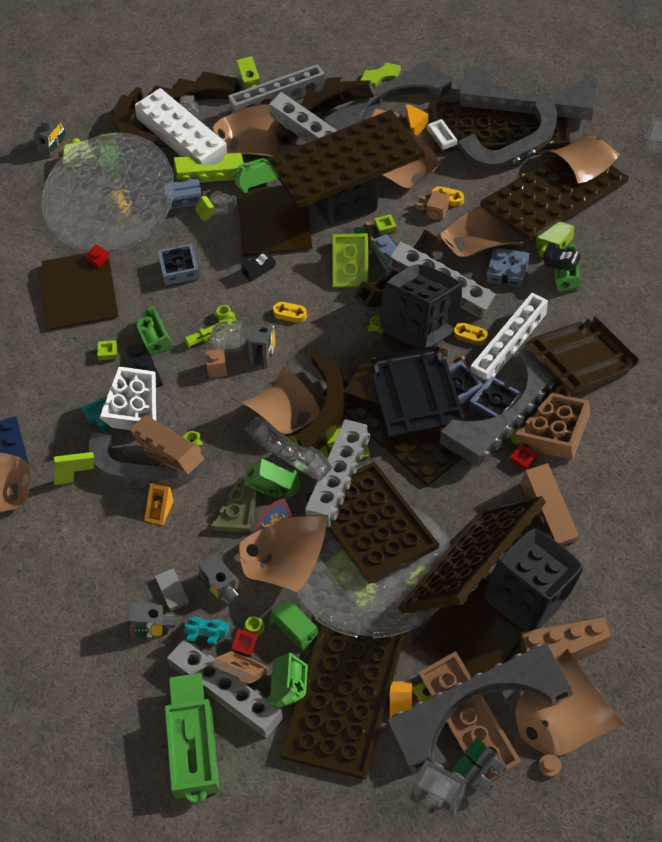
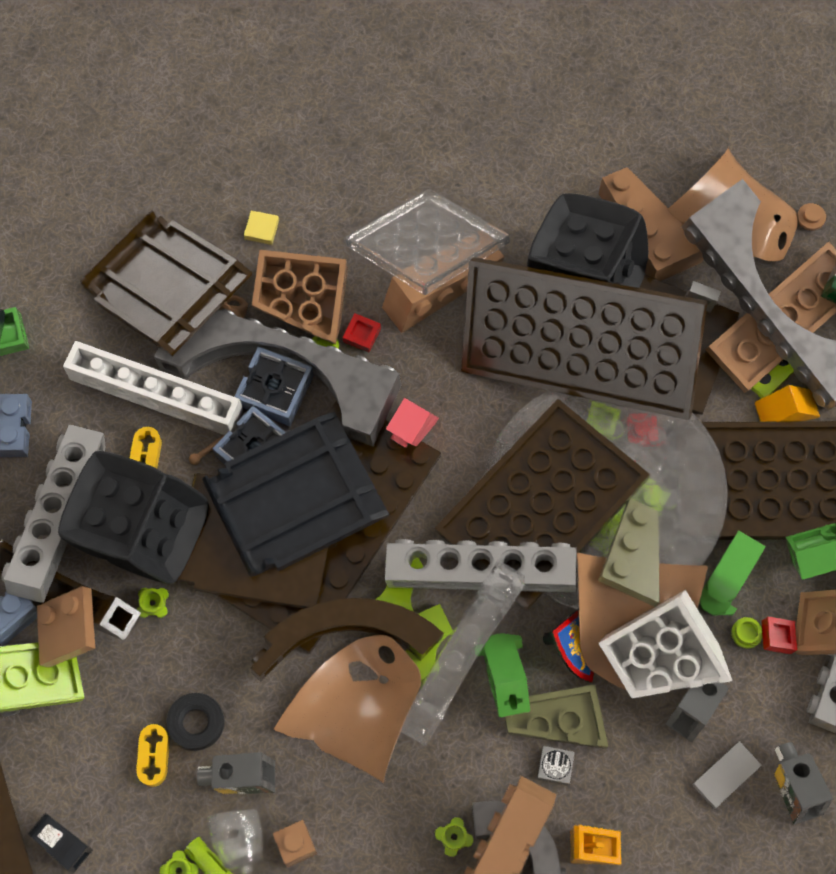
camera: 110 degrees left, 15 degrees up
teal plate [184,617,230,644] -> none
none -> medium nougat plate [37,586,95,667]
none -> black tyre [166,693,224,751]
none -> light yellow tile [244,211,279,245]
none -> clear tile [345,188,509,295]
none -> coral slope [386,398,439,448]
none -> light grey tile [537,746,575,785]
none -> olive wing [598,498,659,607]
none -> white wedge [598,590,732,698]
none -> light grey tile [685,281,721,312]

